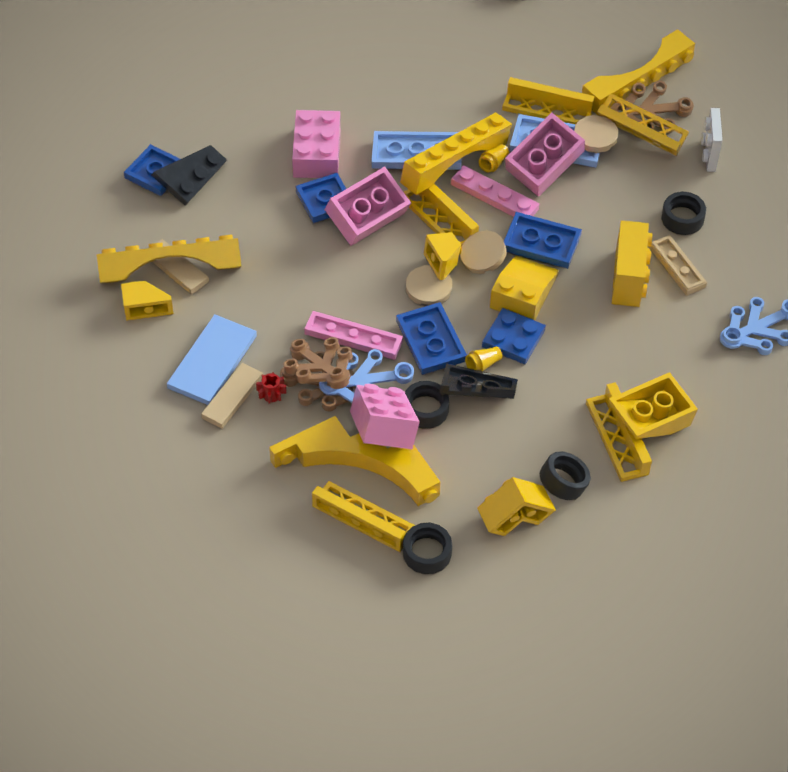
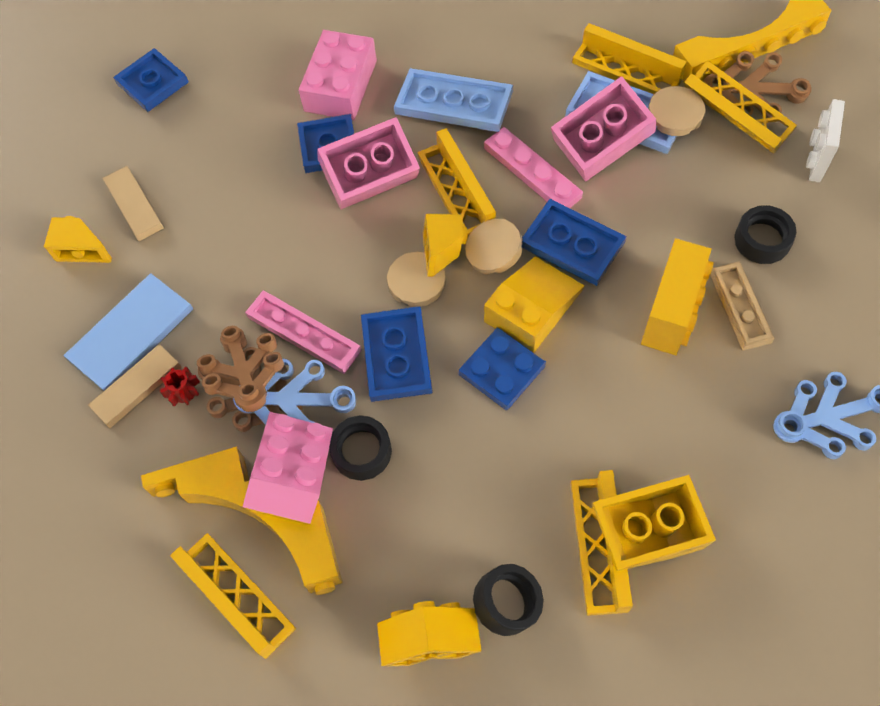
camera: 20 degrees right, 10 degrees up
yellow arch [96,235,241,284] -> none
black wing [151,145,227,206] -> none
yellow arch [400,112,512,195] -> none
black tyre [403,522,452,574] -> none
black wing [439,363,518,399] -> none
yellow cone [465,346,502,371] -> none
yellow cone [478,144,509,173] -> none

